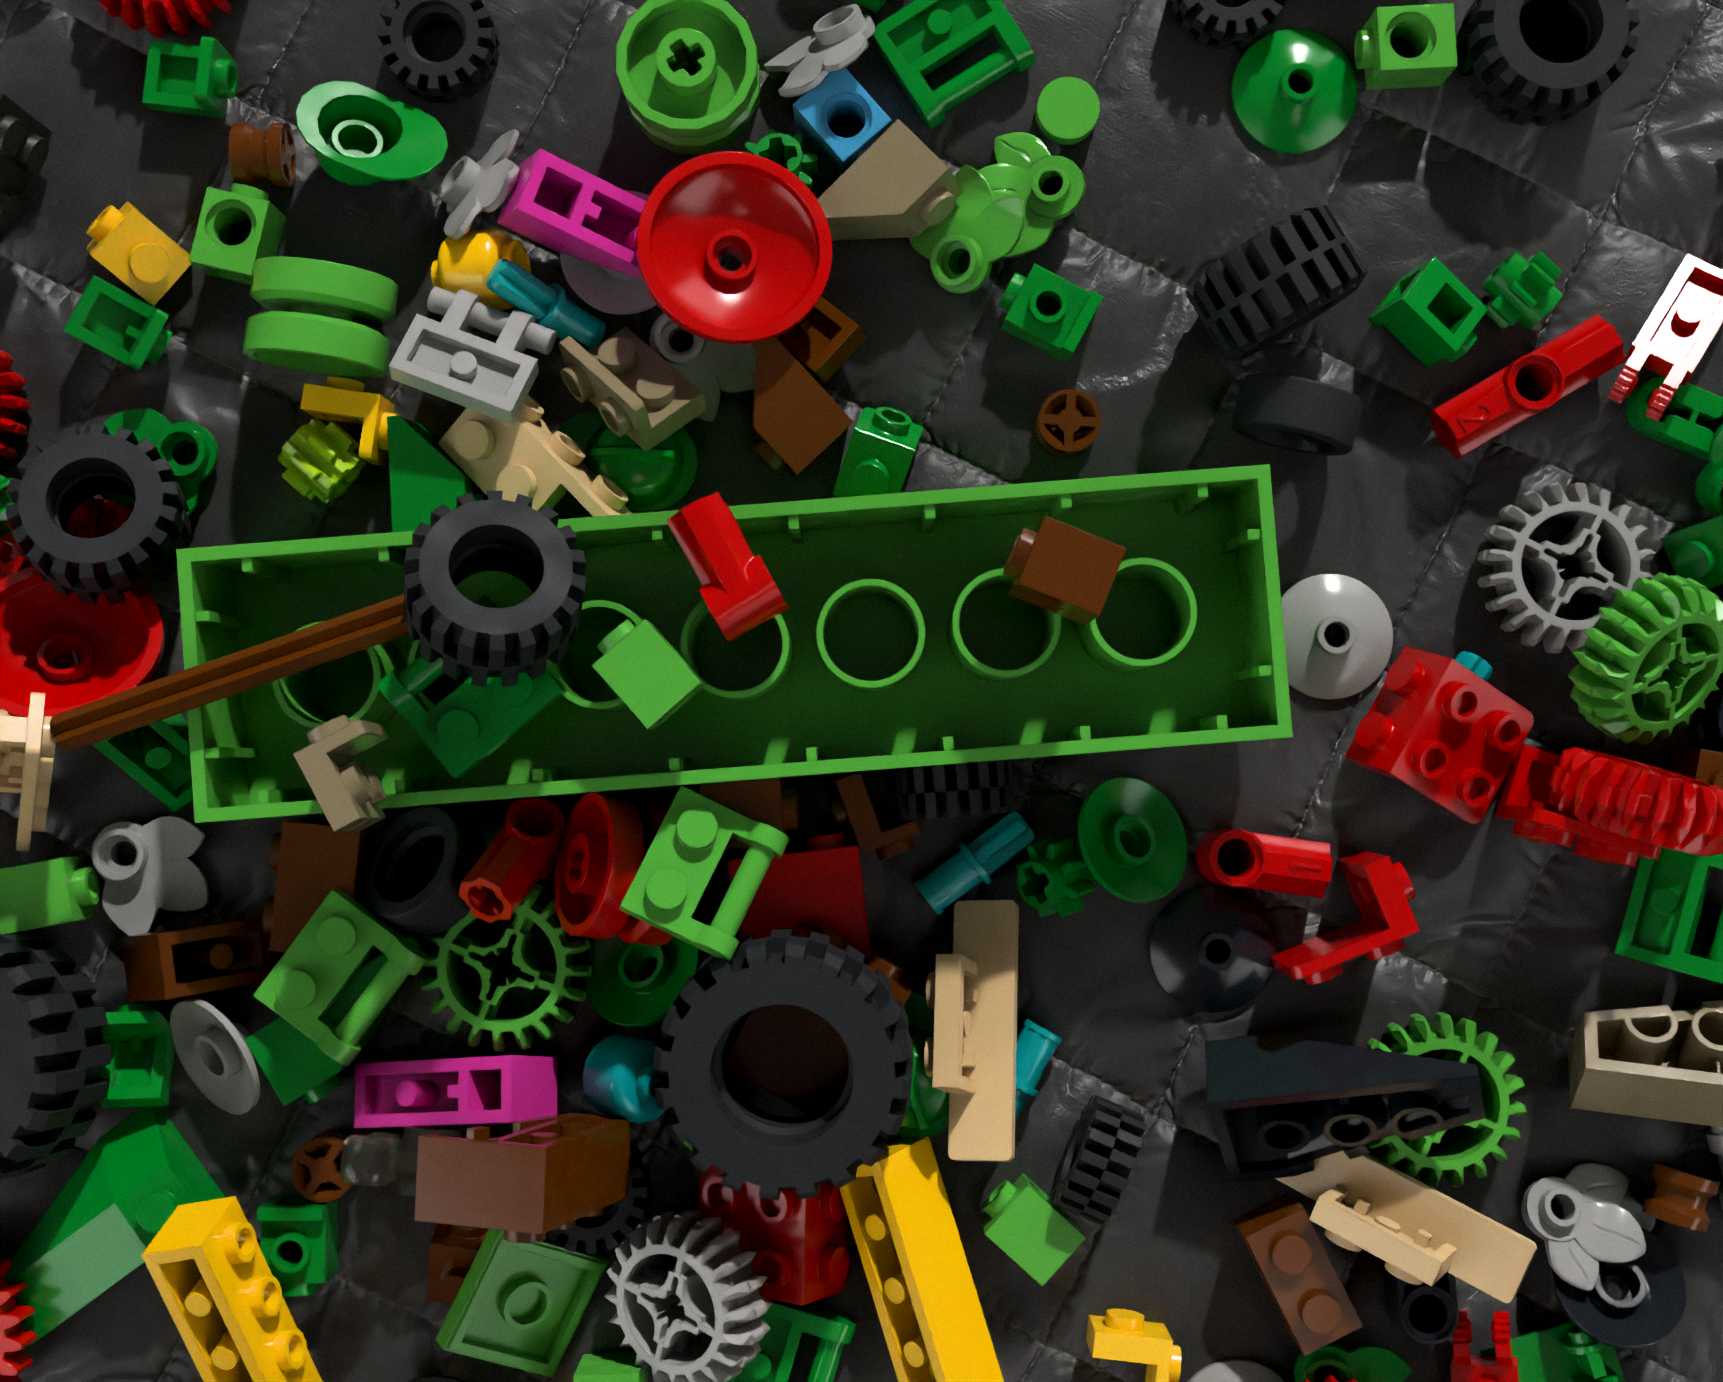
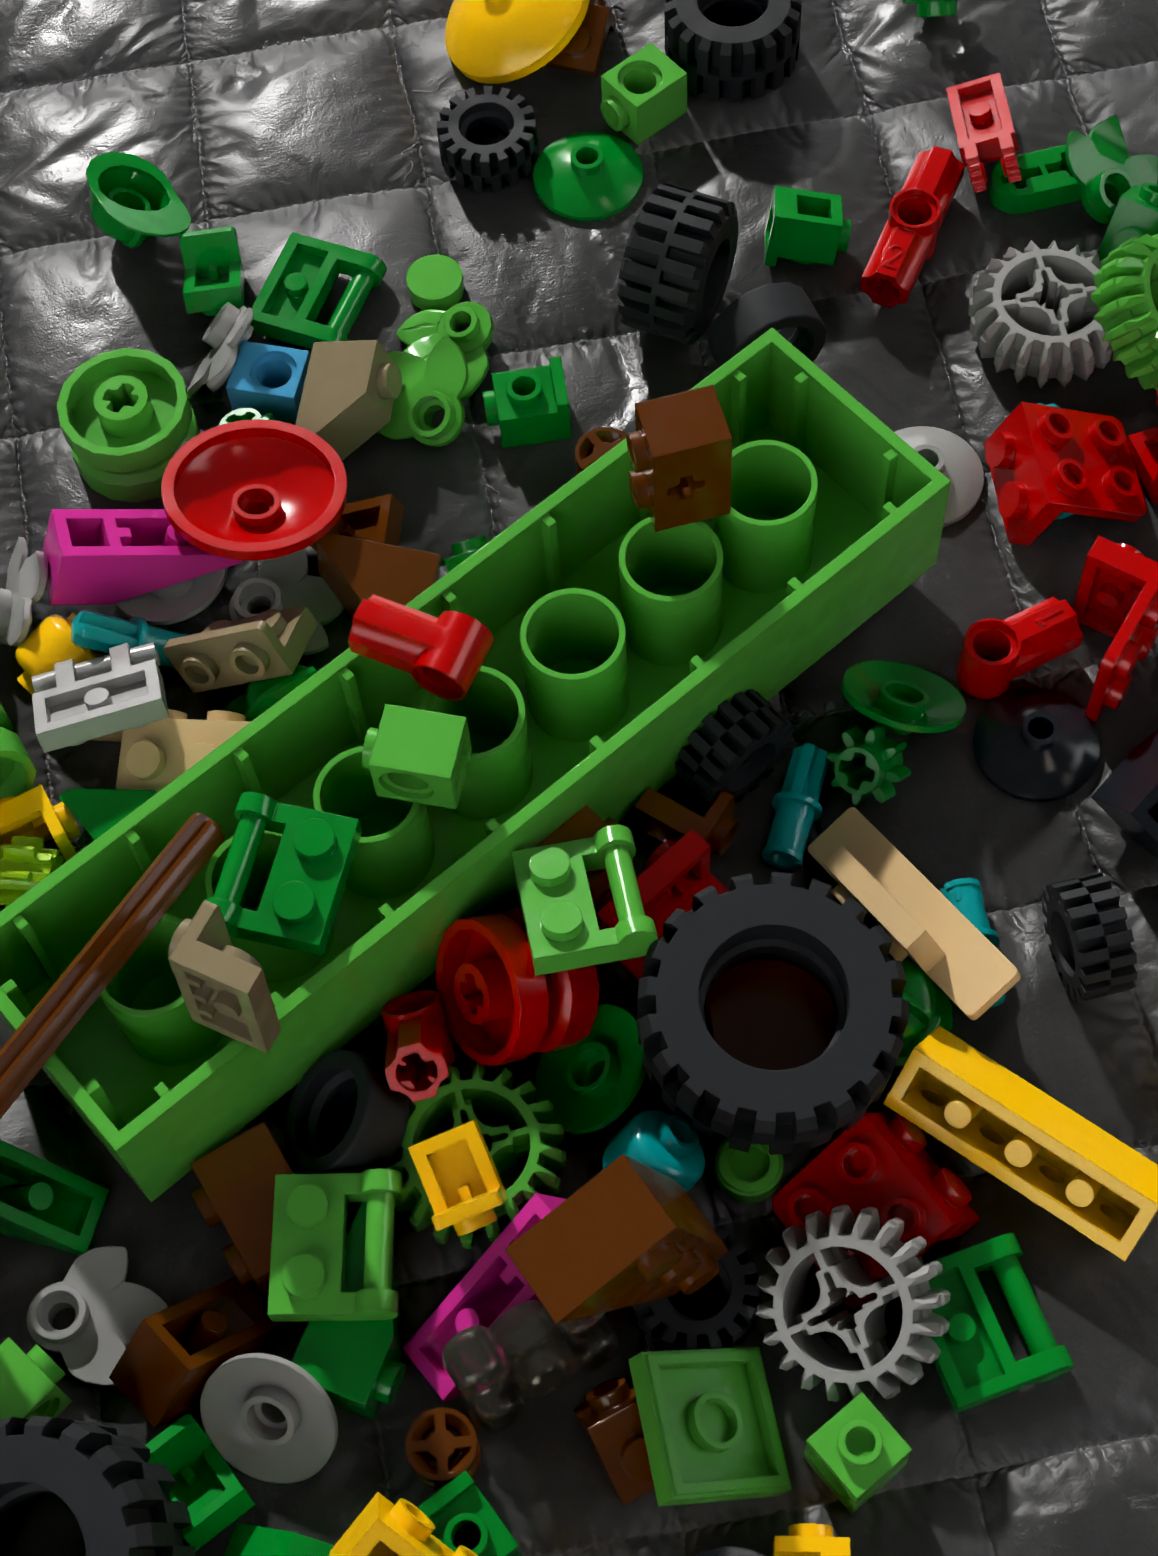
camera: 30 degrees left, 25 degrees down
black tyre [404,490,587,687] -> none
bright green brick [981,1173,1086,1287] -> none
green gear [1481,250,1563,330] -> none
none -> yellow bracket [408,1119,508,1237]

